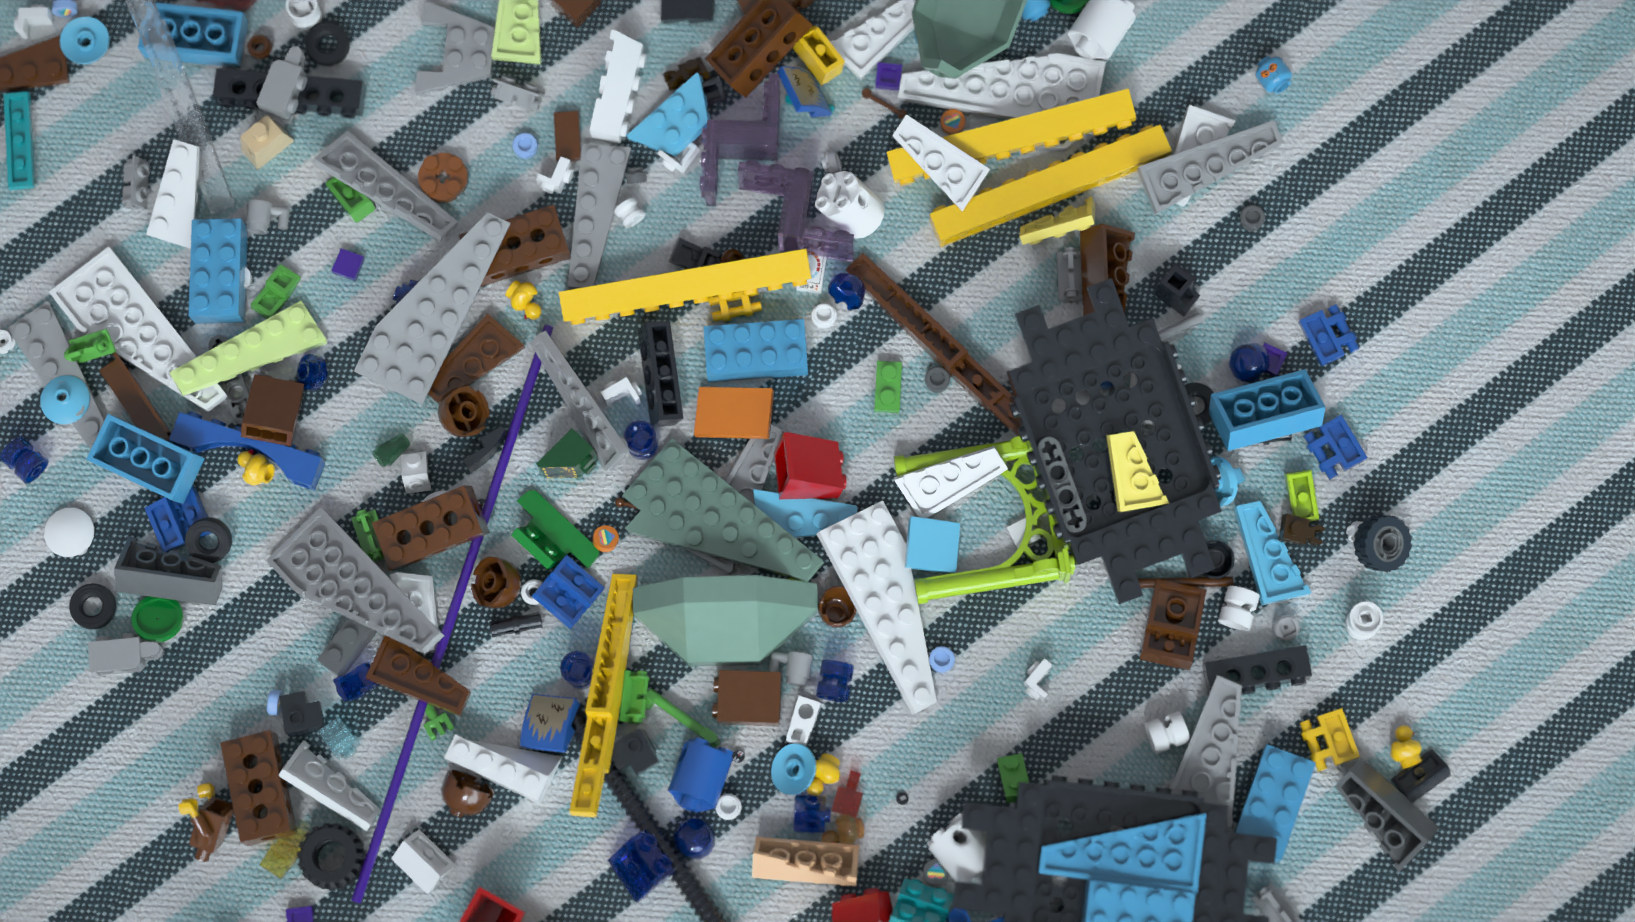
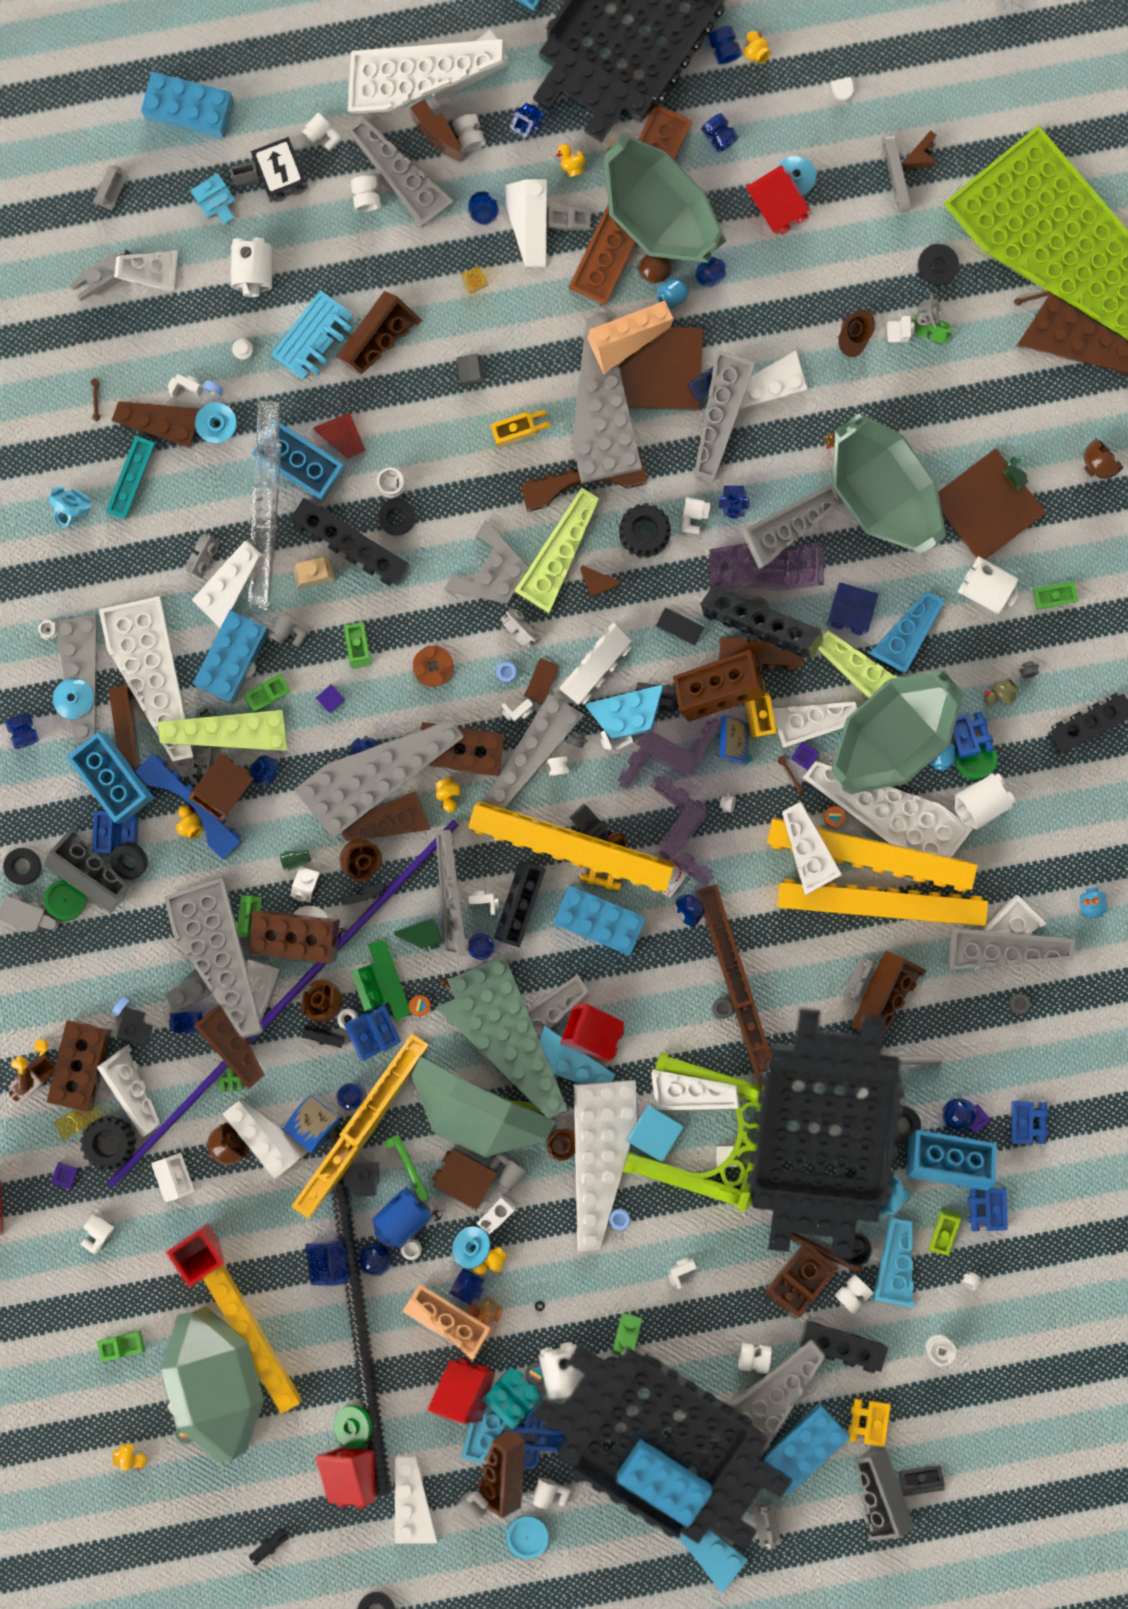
camera: 25 degrees right, 10 degrees up
white dish [44,508,94,557] -> none
bright green hinge [64,328,117,364] -> none
reddish brown plate [247,35,272,59] -> none
light grey hinge [256,46,307,120] -> none
light grey wing [313,131,458,241] -> none
clear light blue brick [318,717,360,760] -> none
bright green hinge [619,670,649,725] -> none
dark brown plate [663,57,709,90] -> none
orange tile [694,387,774,439] -> none
white plate [812,303,837,328] -> none
white cylinder [815,171,885,239] -> none
clear blue wheel [816,660,854,703] -> none
clear red plate [831,771,863,819] -> none
bright green plate [874,361,902,413] -> none
light yellow wing [1020,197,1095,245] -> none
dark grey beam [1037,437,1087,533] -> none
dark azure wing [1039,813,1206,893] -> none
light yellow wing [1106,431,1169,512] -> none
black brick [1154,265,1200,317] -> none
light grey tile [1272,614,1300,641] -> none
dark brown plate [1278,514,1325,545] -> none
black wheel [1353,514,1412,572] -> none
yellow animal [1390,725,1422,769] -> none

